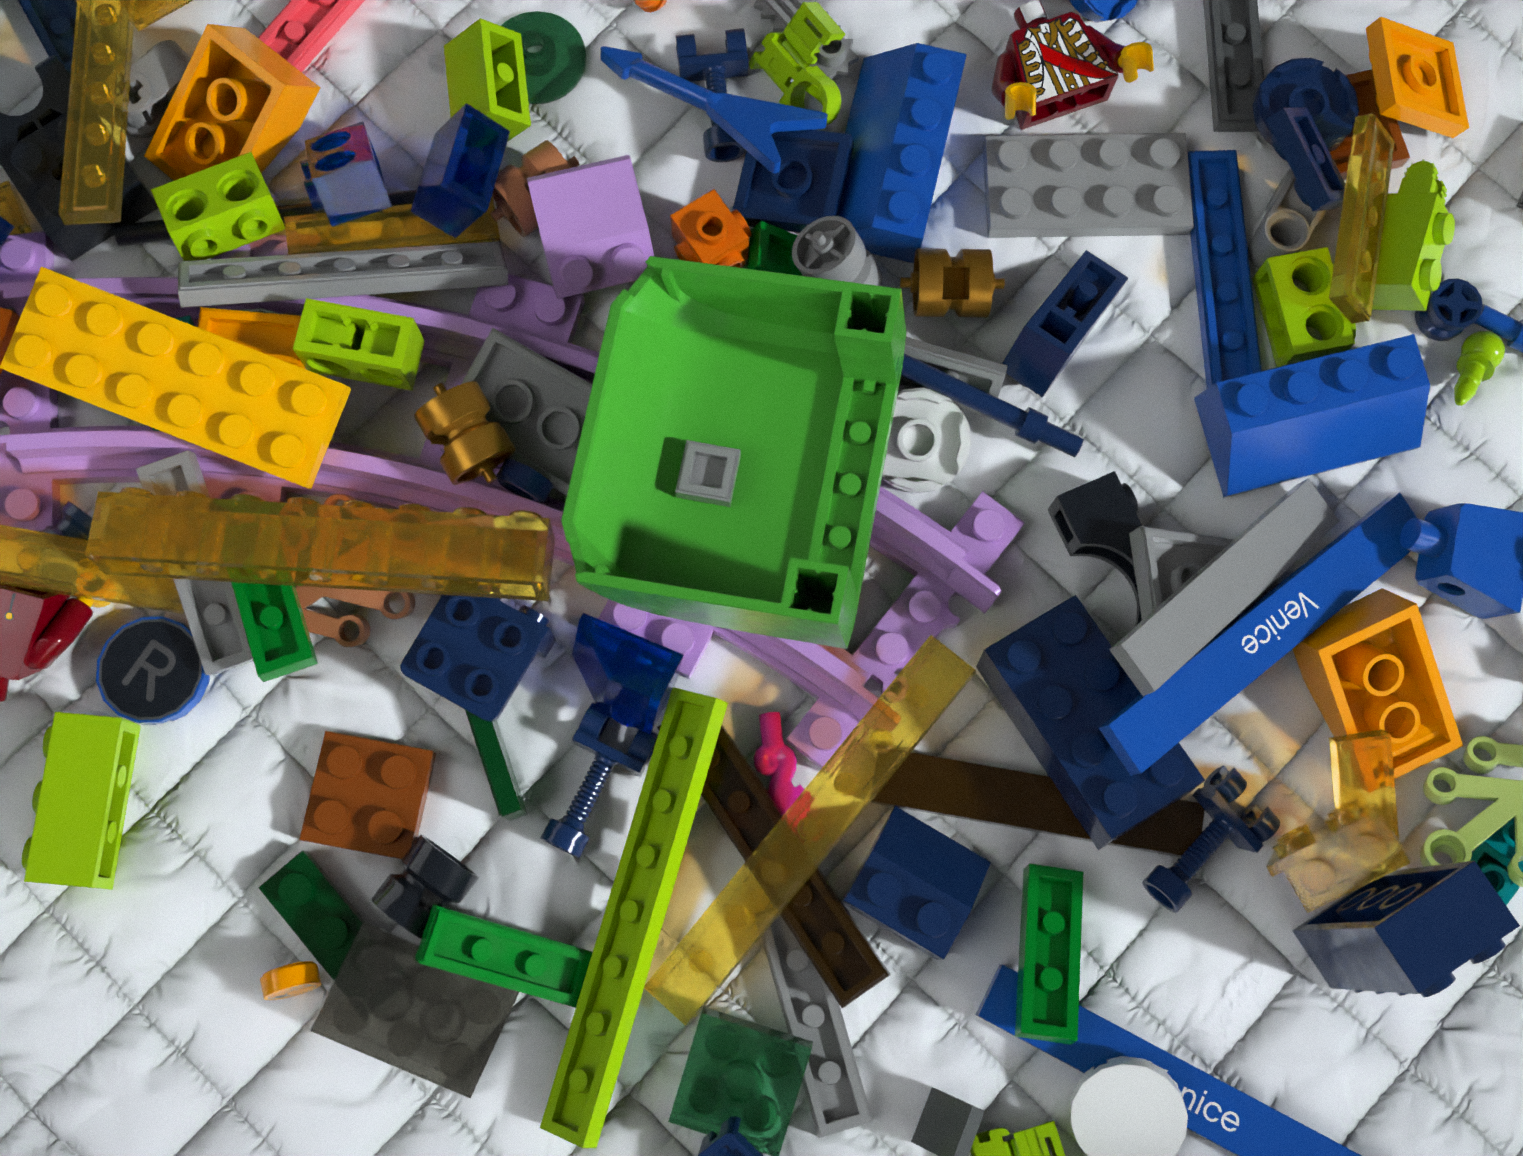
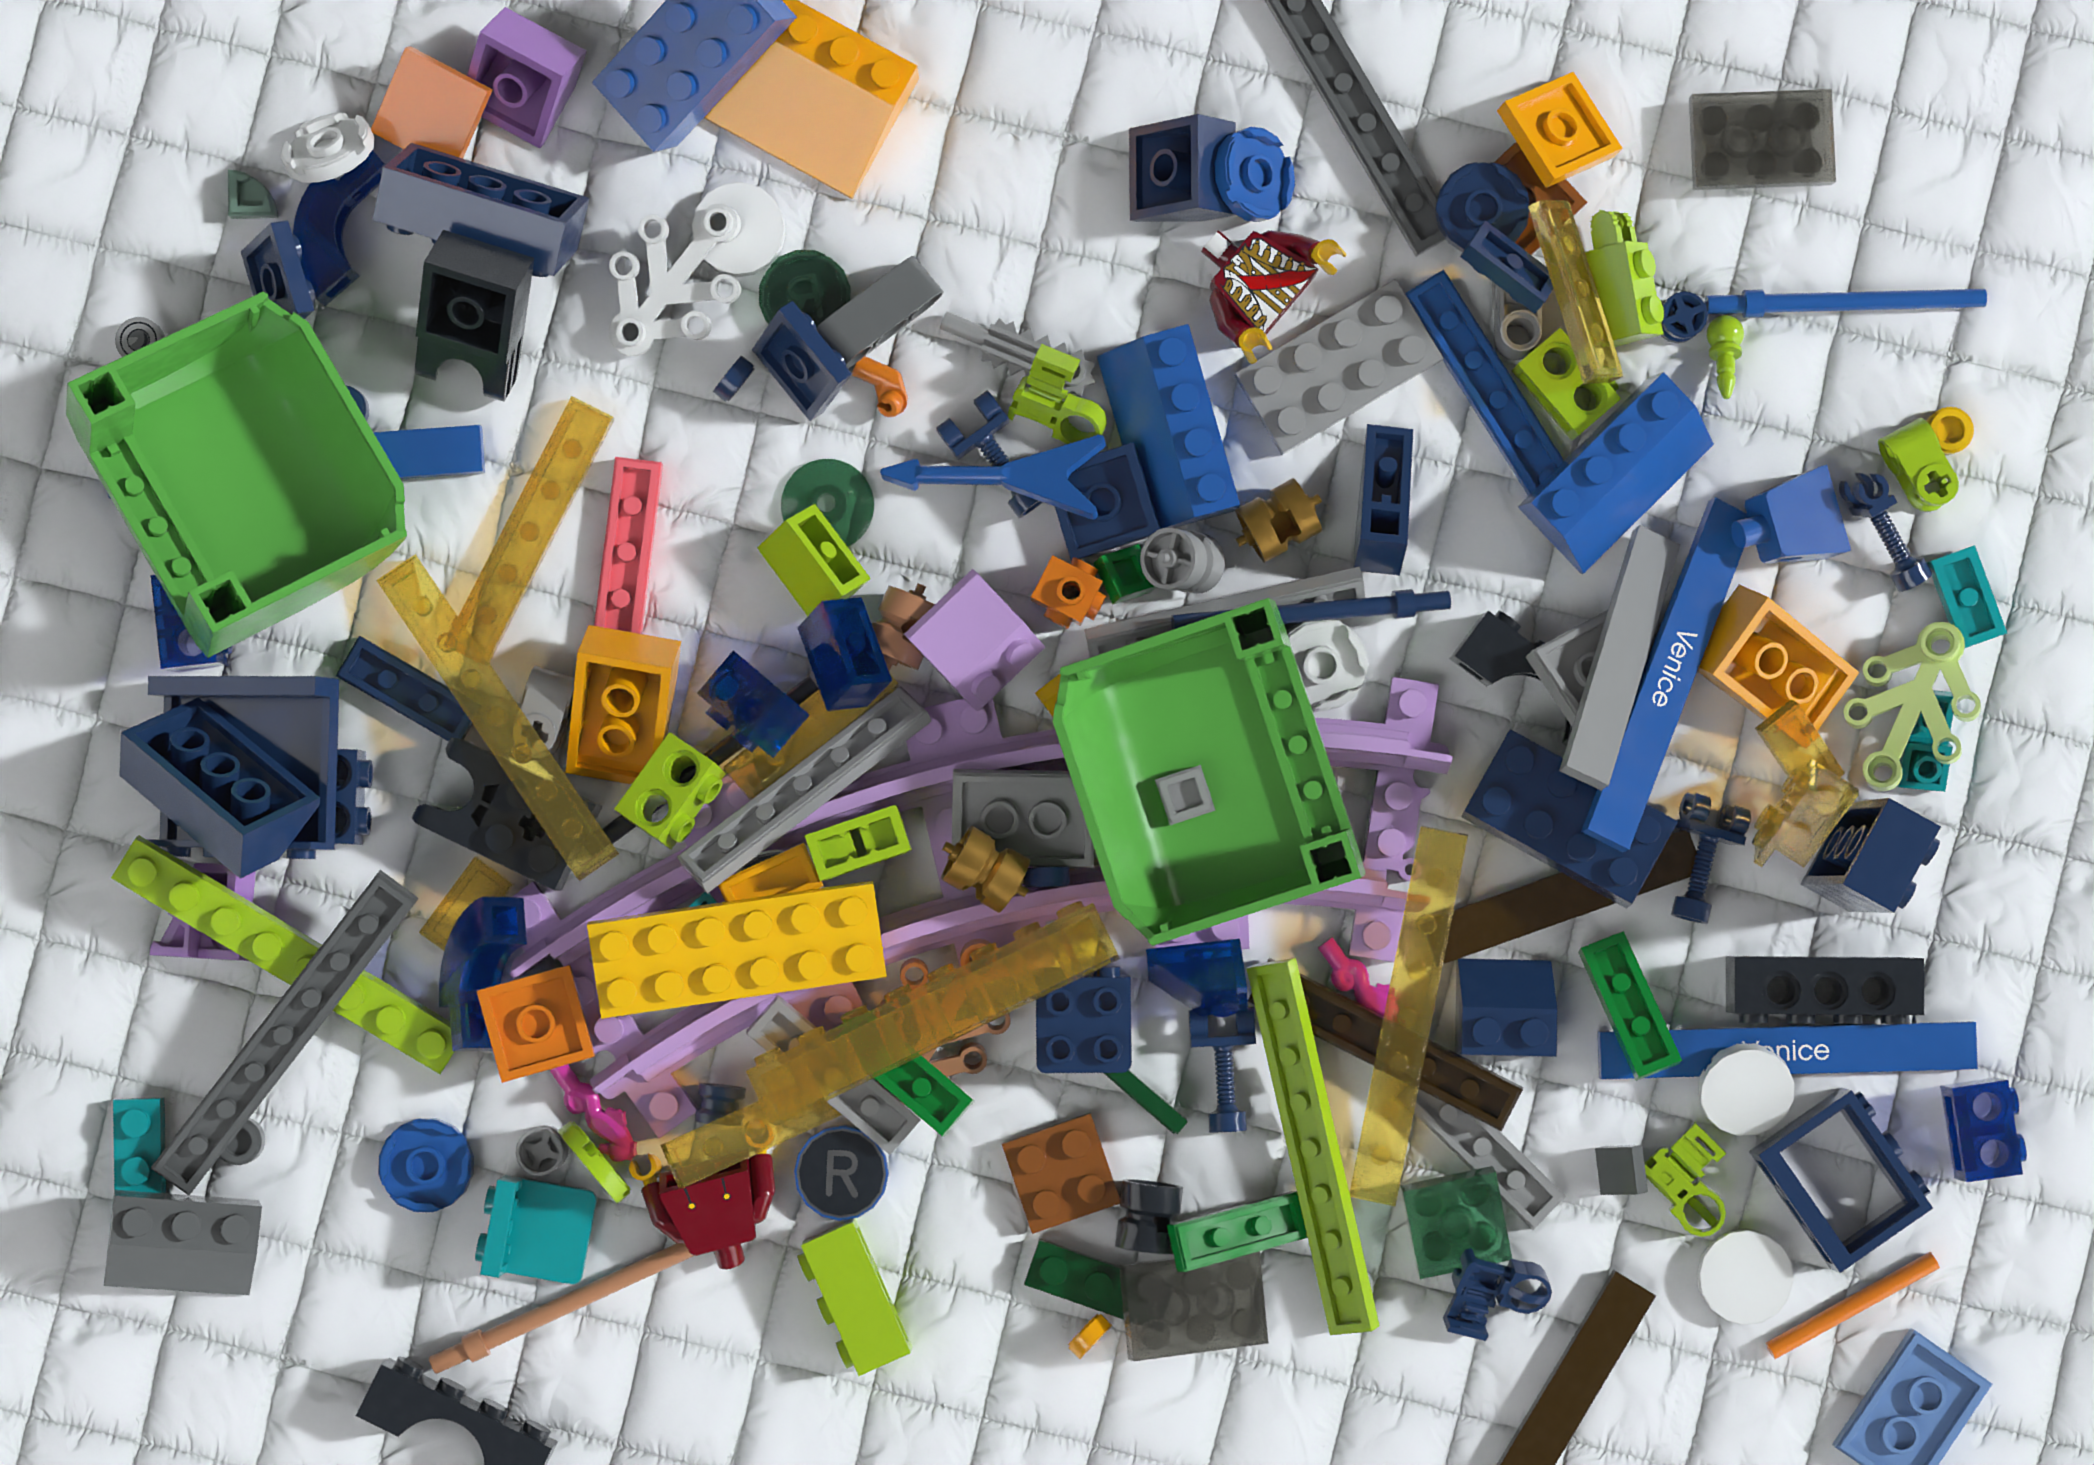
camera: 30 degrees left, 10 degrees up
none -> black brick [1726,956,1924,1024]

